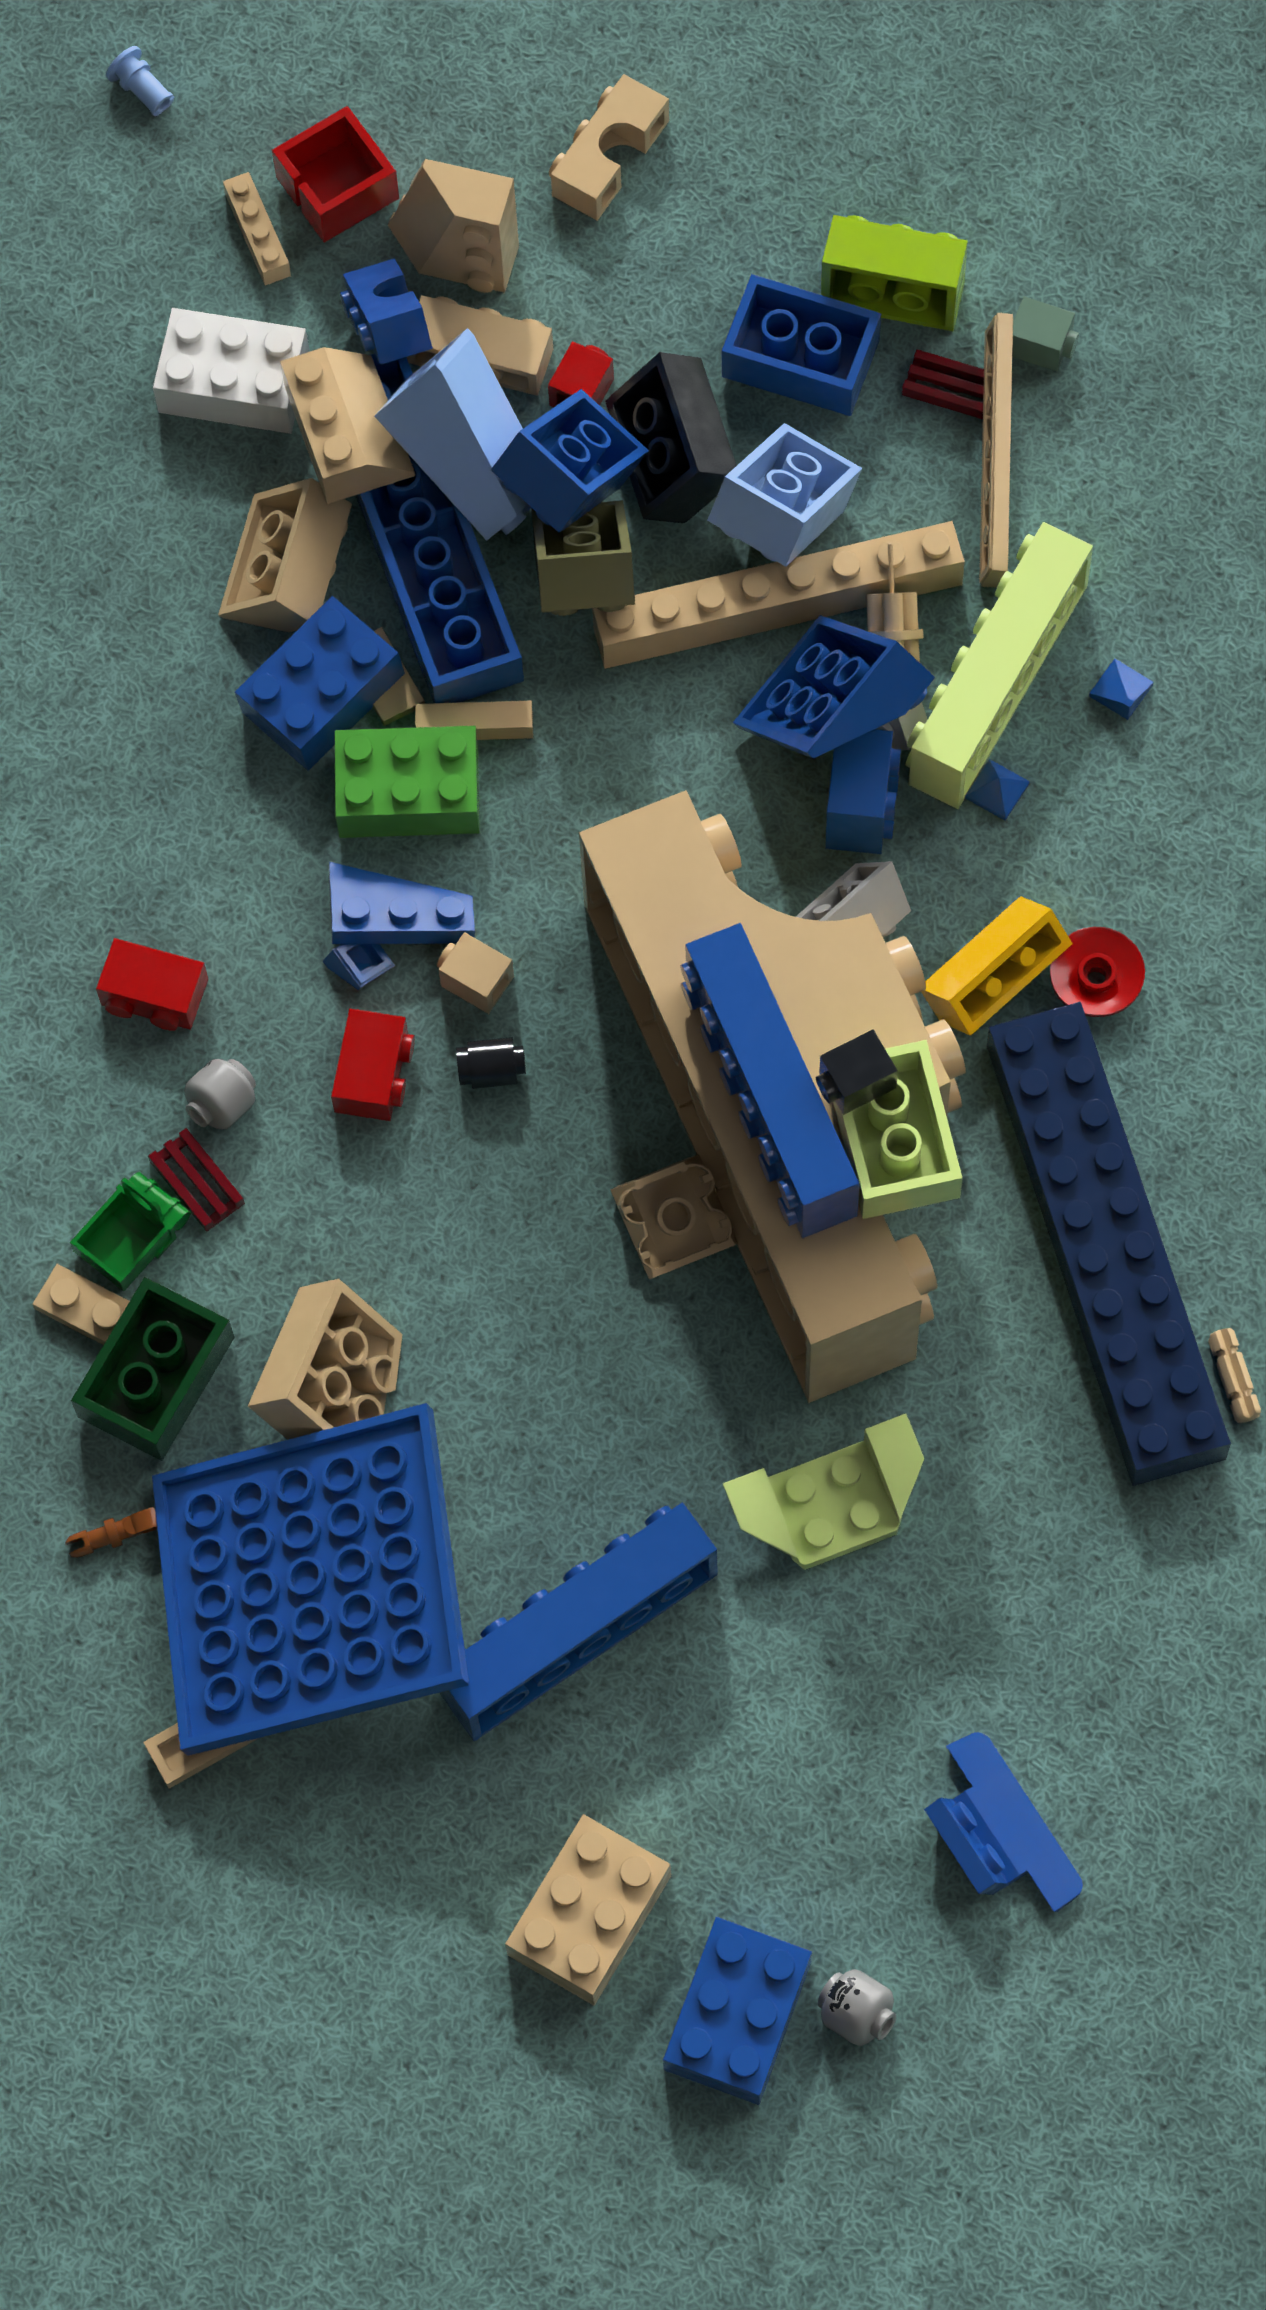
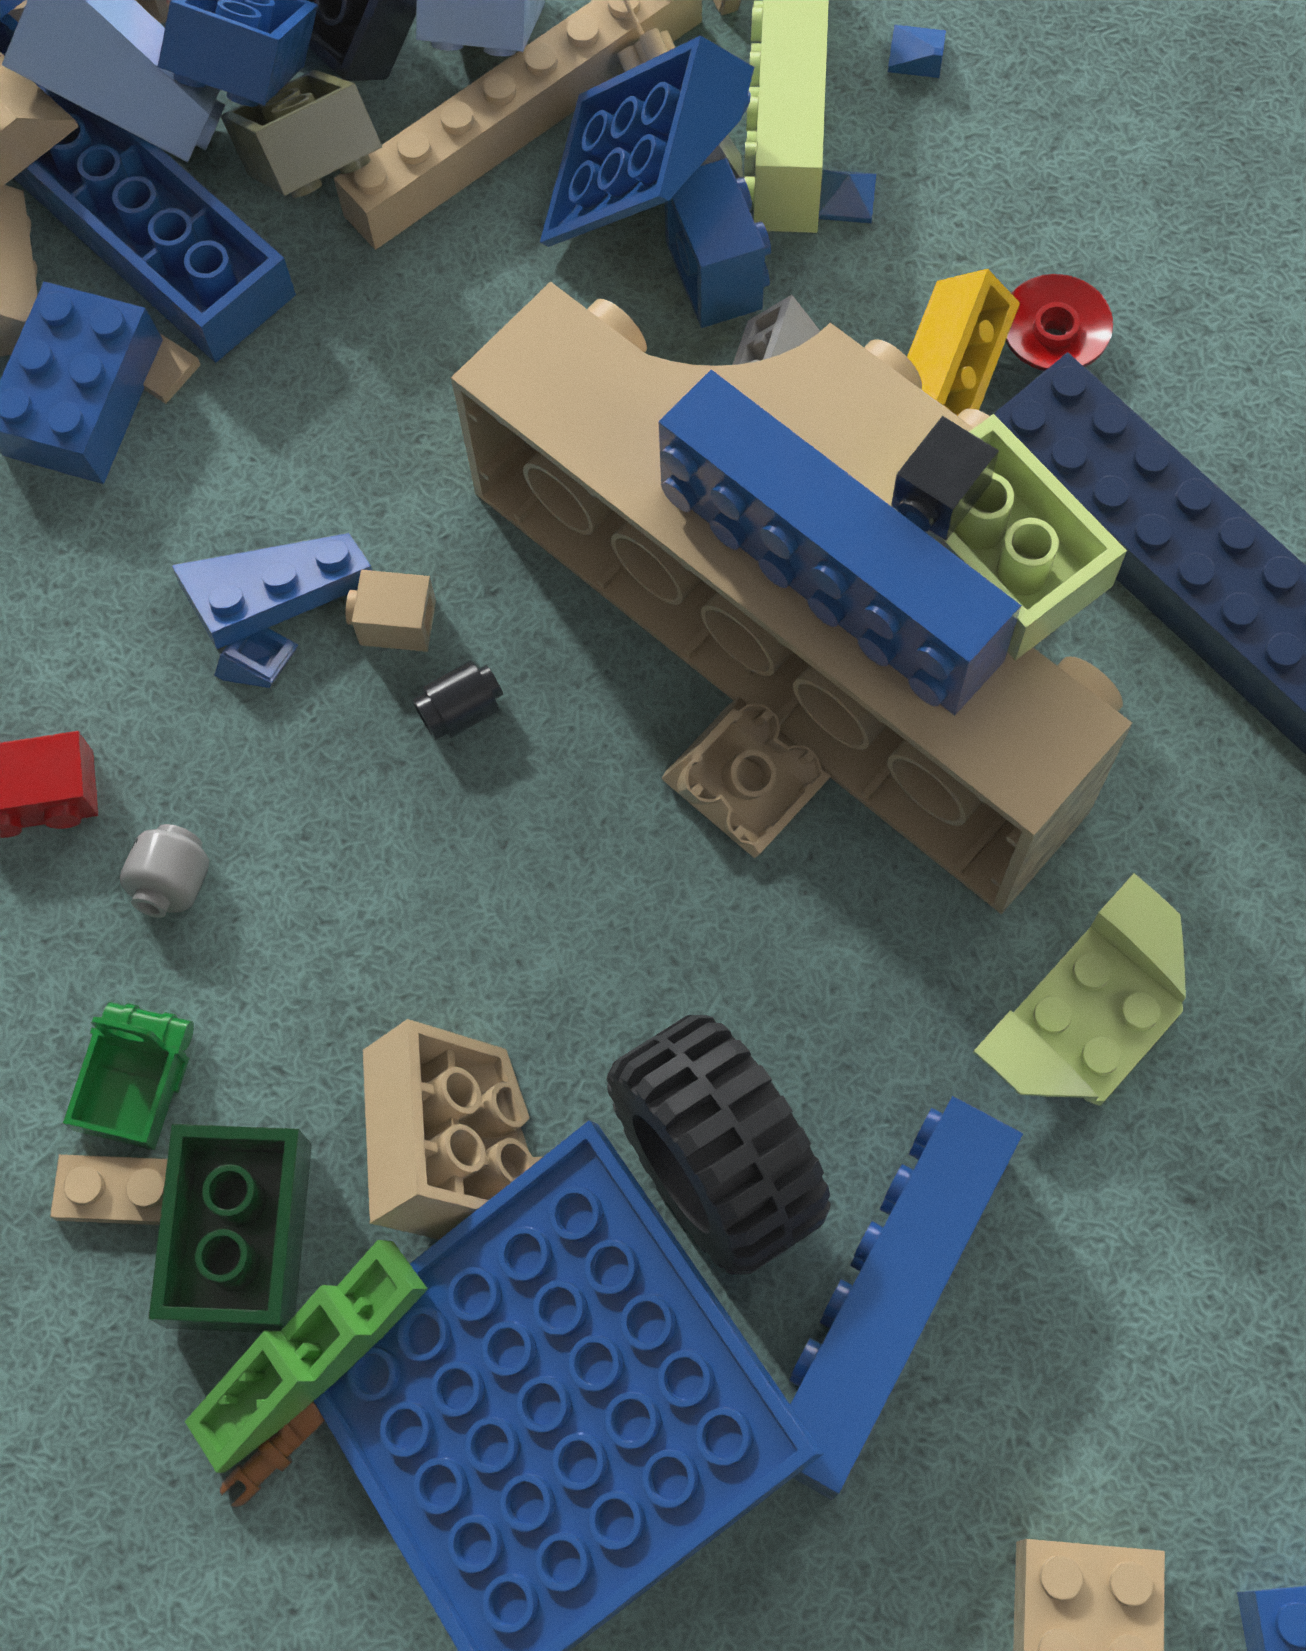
camera: 25 degrees left, 0 degrees up
dark red tile [148,1128,245,1232] -> none
red brick [331,1008,415,1121] -> none
bright green brick [335,726,480,838] -> none
tan piece [415,700,533,740] -> none
none -> bright green slope [185,1240,428,1473]
none -> black tyre [606,1015,831,1275]

